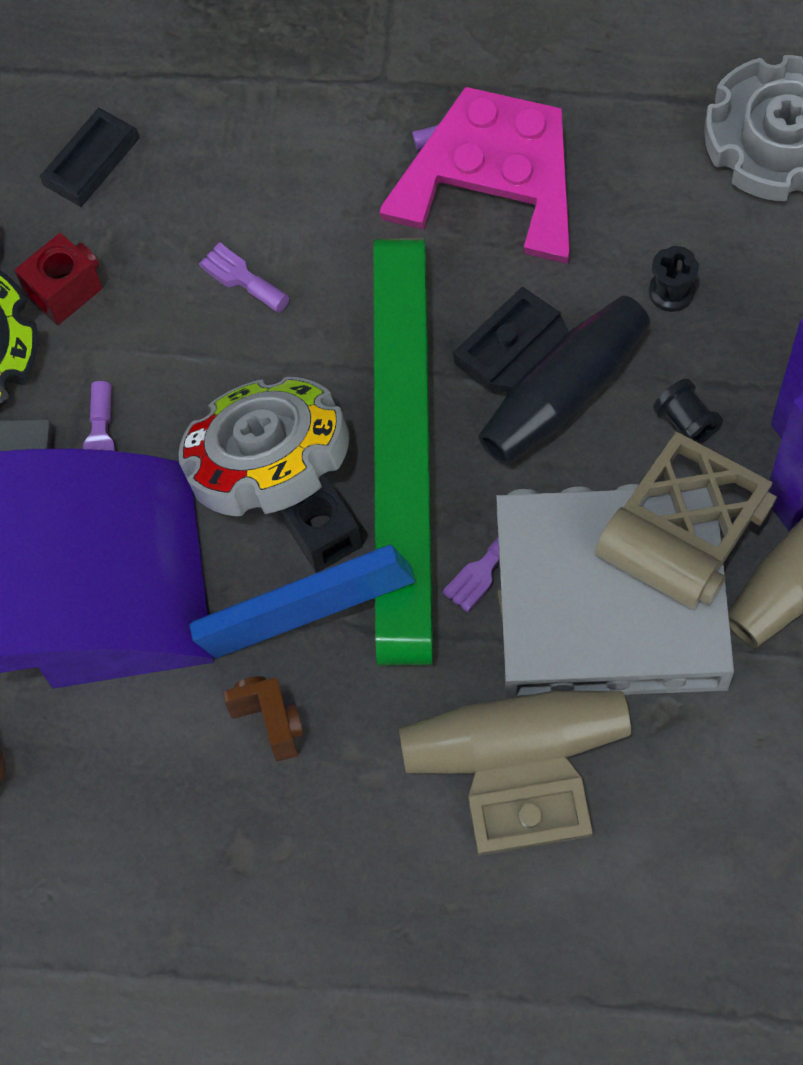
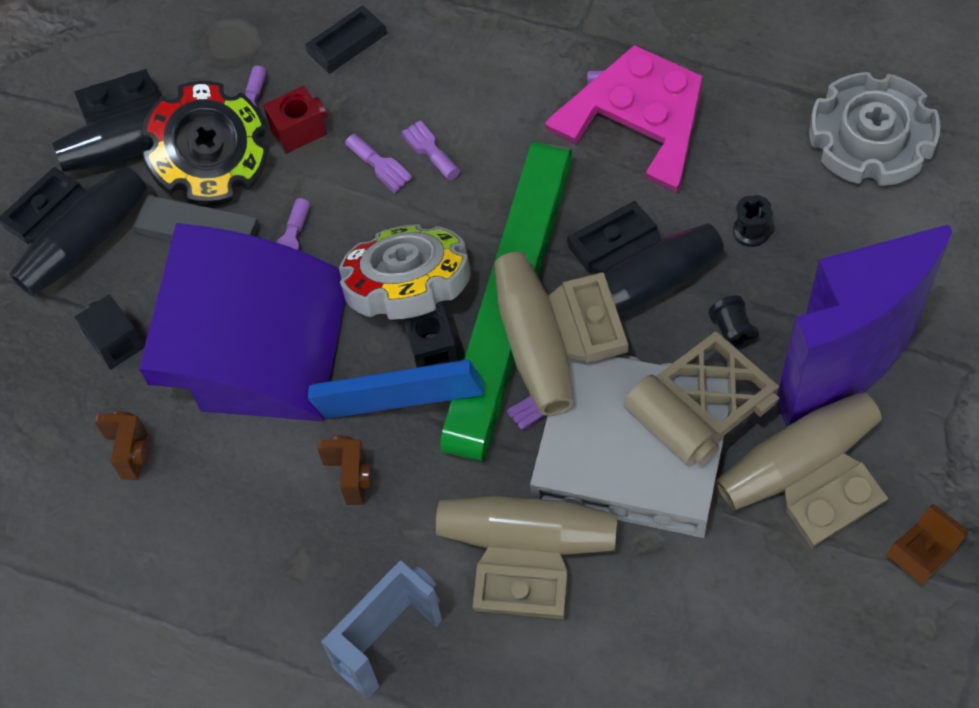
camera: 15 degrees right, 5 degrees down
none -> sand blue panel [321,560,442,700]
none -> medium lavender piece [345,133,412,193]
none -> dark tan plate [494,252,629,416]

